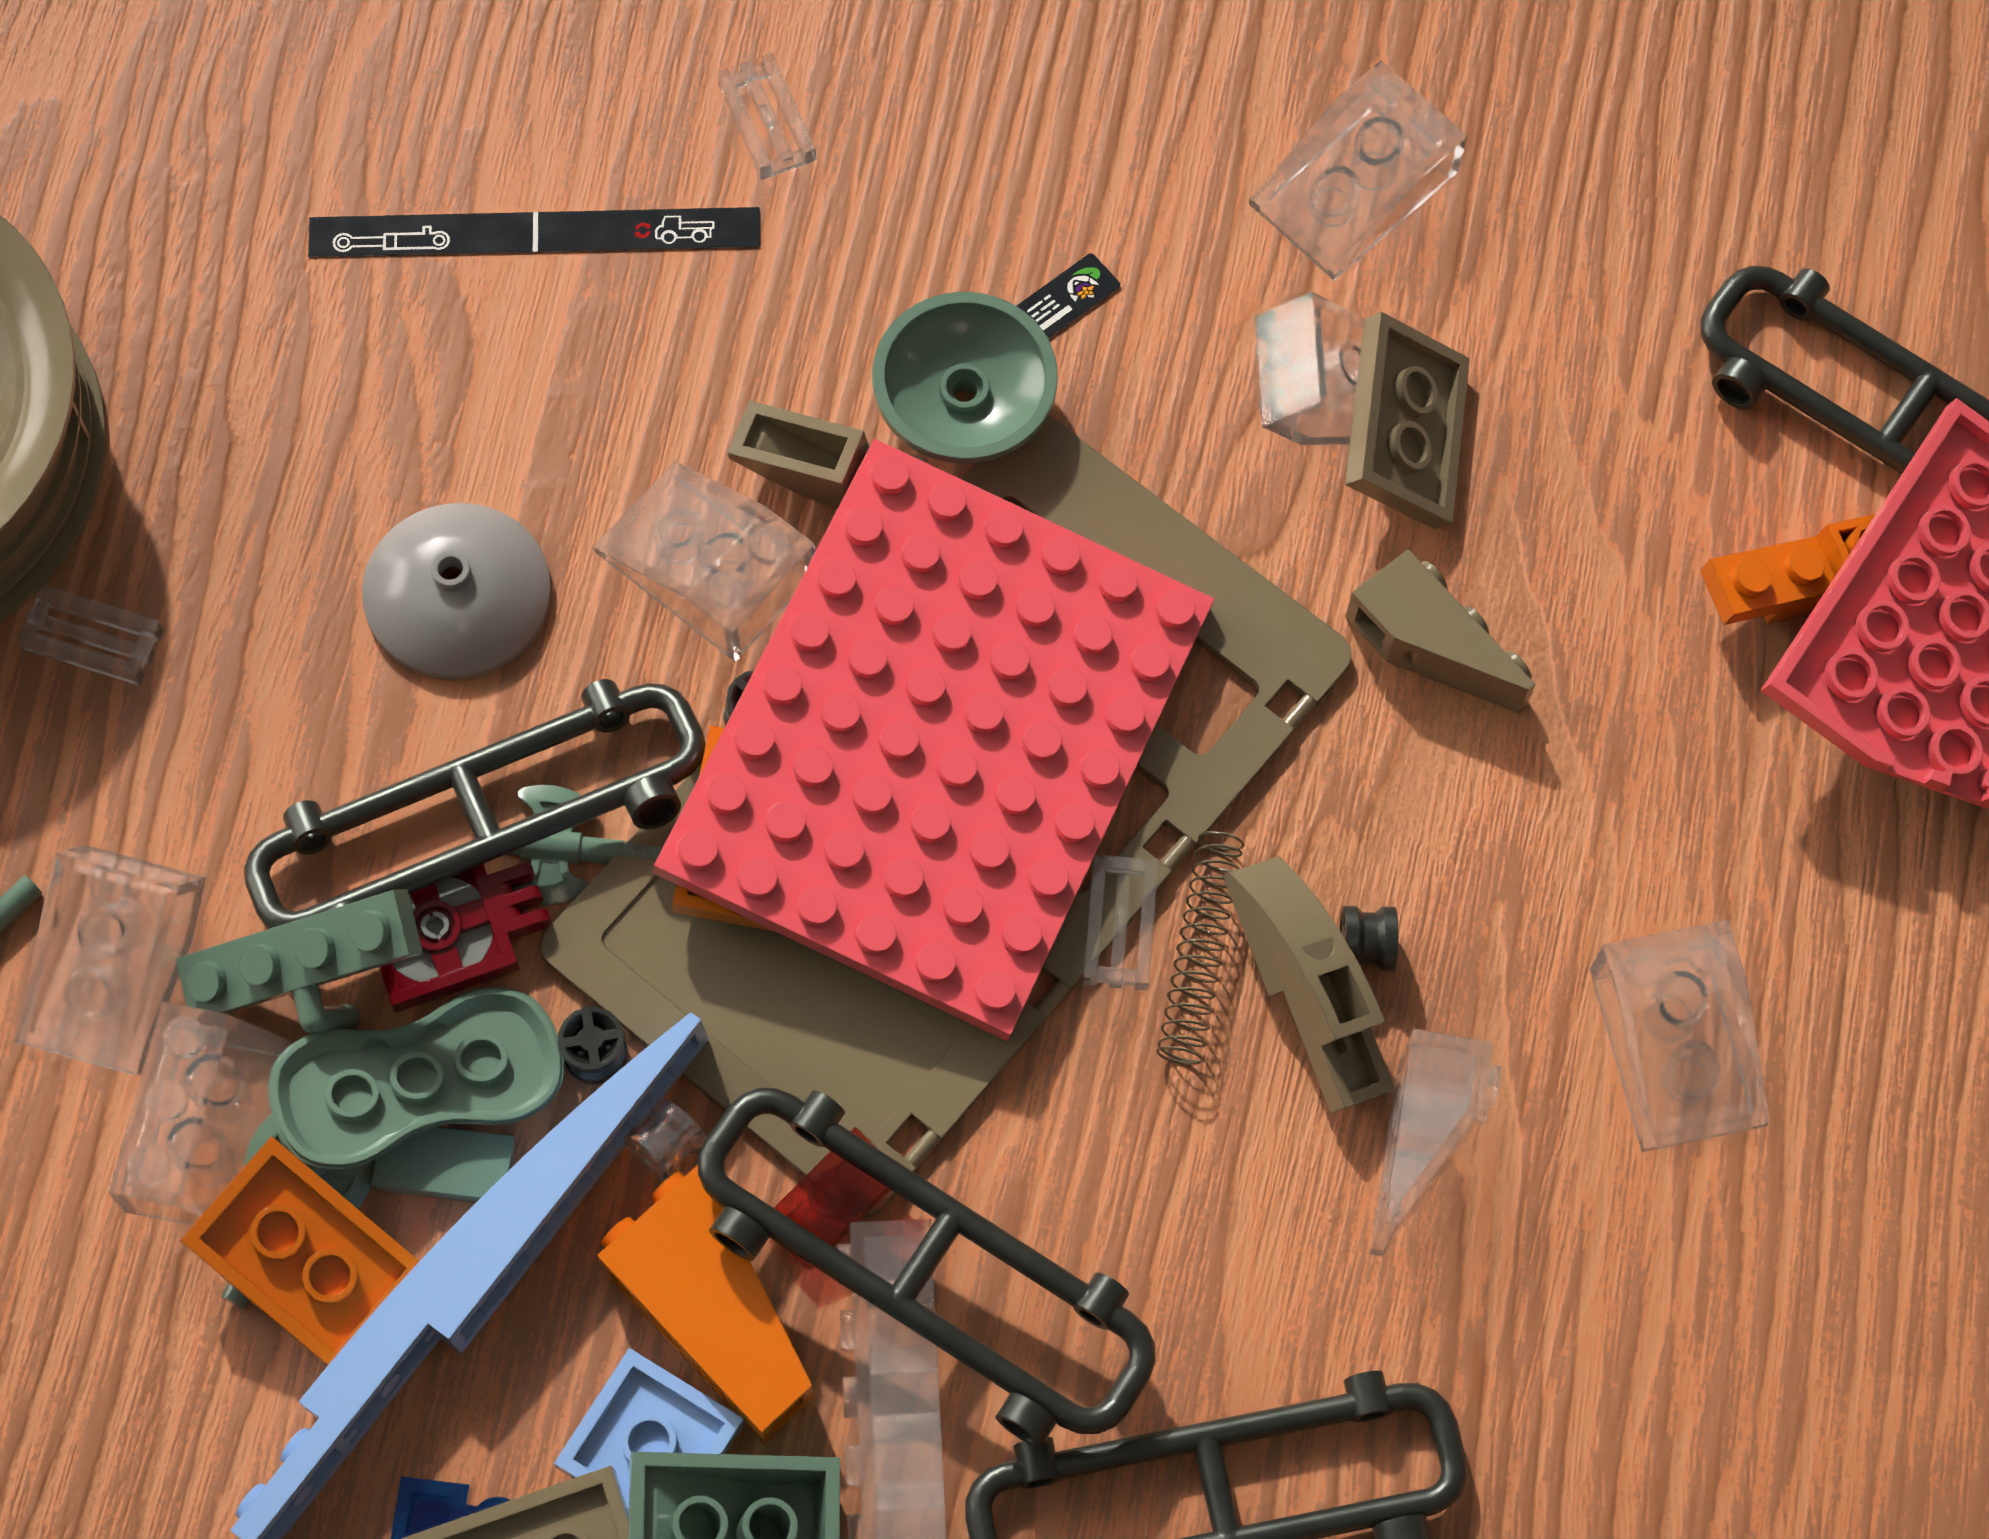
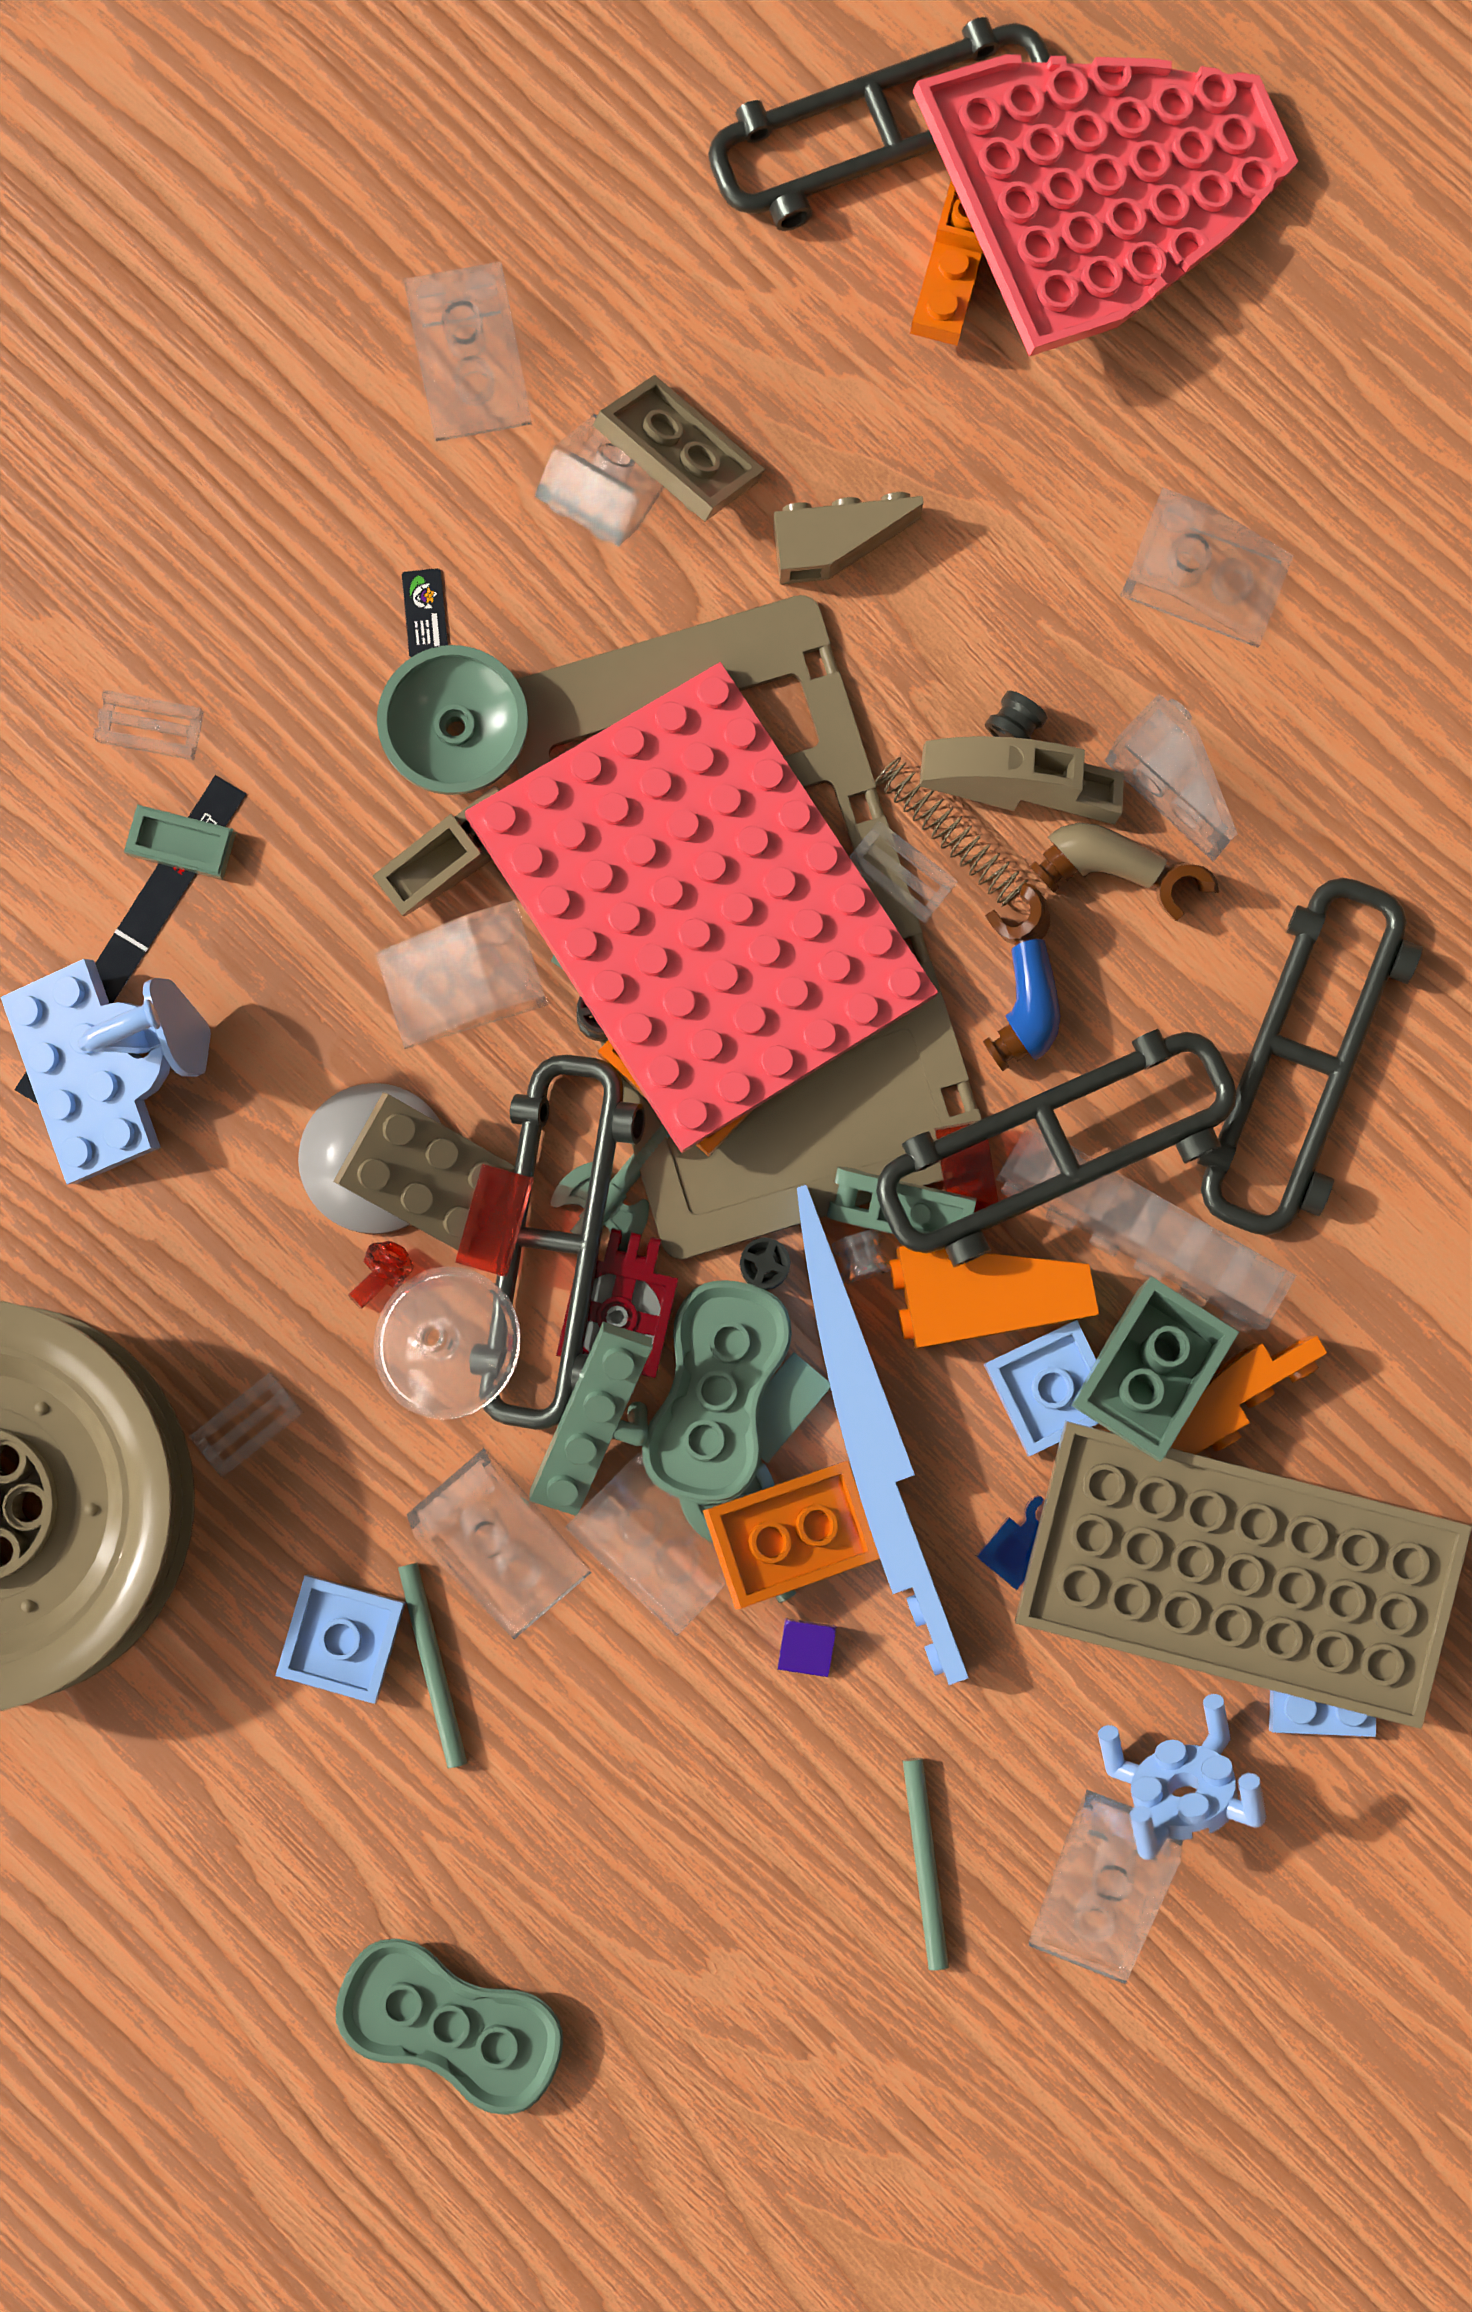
camera: 55 degrees left, 15 degrees up
none -> light blue plate [1,959,211,1185]
none -> sand green tile [124,805,236,880]
none -> dark tan plate [333,1092,515,1255]
none -> clear red plate [348,1241,414,1309]
none -> clear dish [373,1266,520,1420]
none -> clear red plate [455,1164,534,1276]
none -> dark purple slope [777,1618,836,1677]
none -> sand green plate [827,1167,977,1234]
none -> blue piece [983,882,1061,1071]
none -> dark tan piece [1030,822,1219,921]

